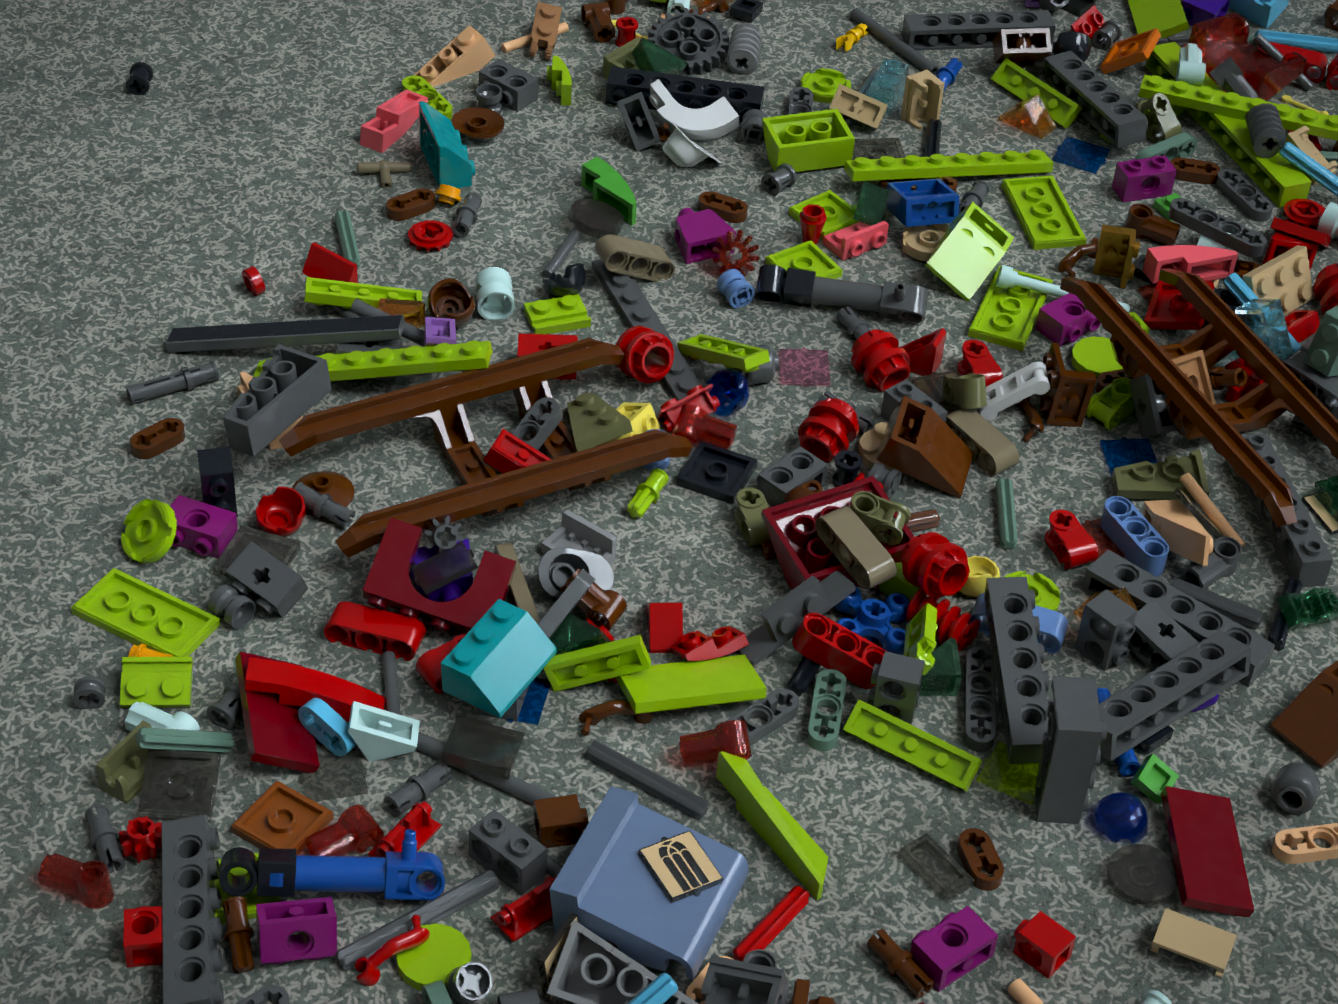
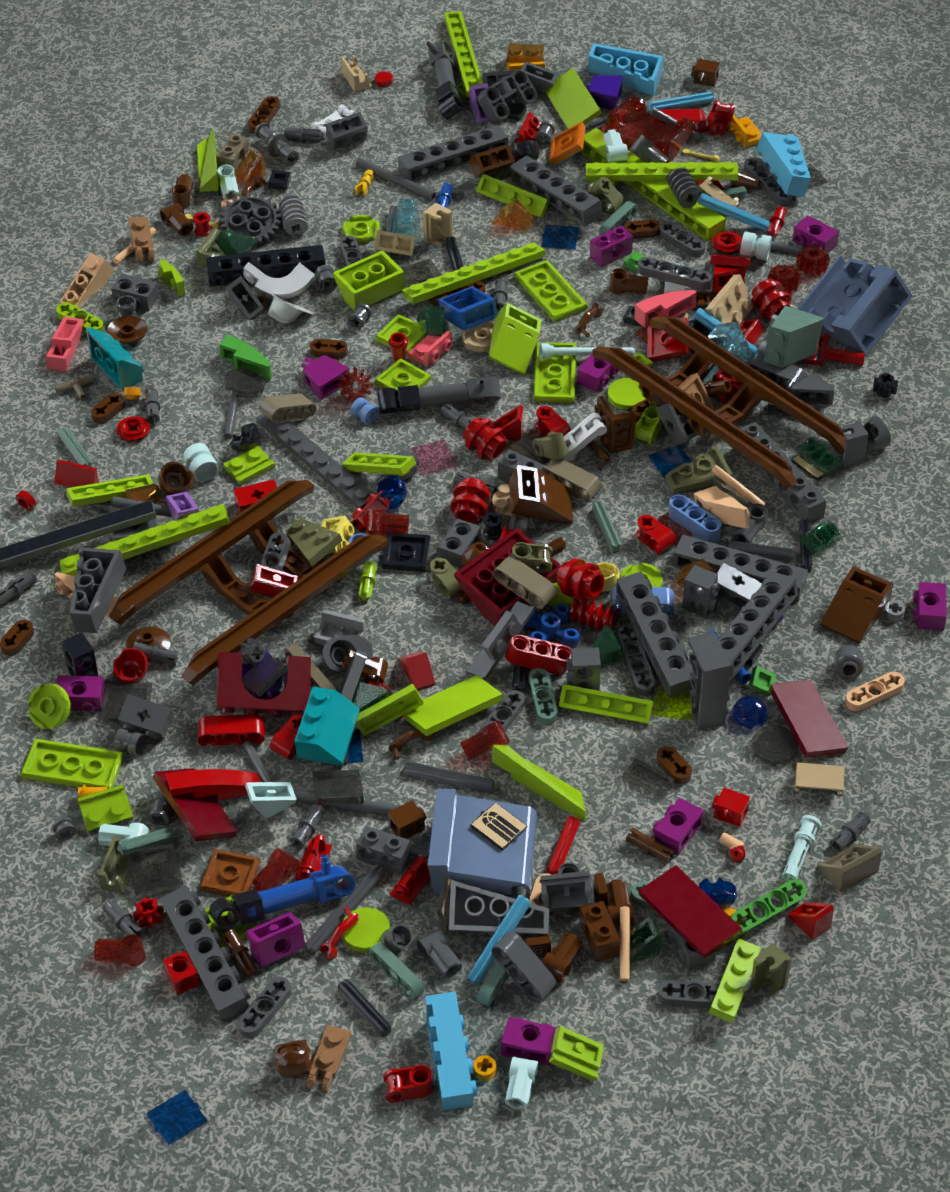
camera: 15 degrees left, 5 degrees up
medium azure beam [298,698,357,757] -> none
red piece [616,326,674,383] -> none
red slope [670,626,749,661] -> none
lime hinge [903,603,938,675] -> none
pearl gold bracket [1093,224,1140,289] -> none

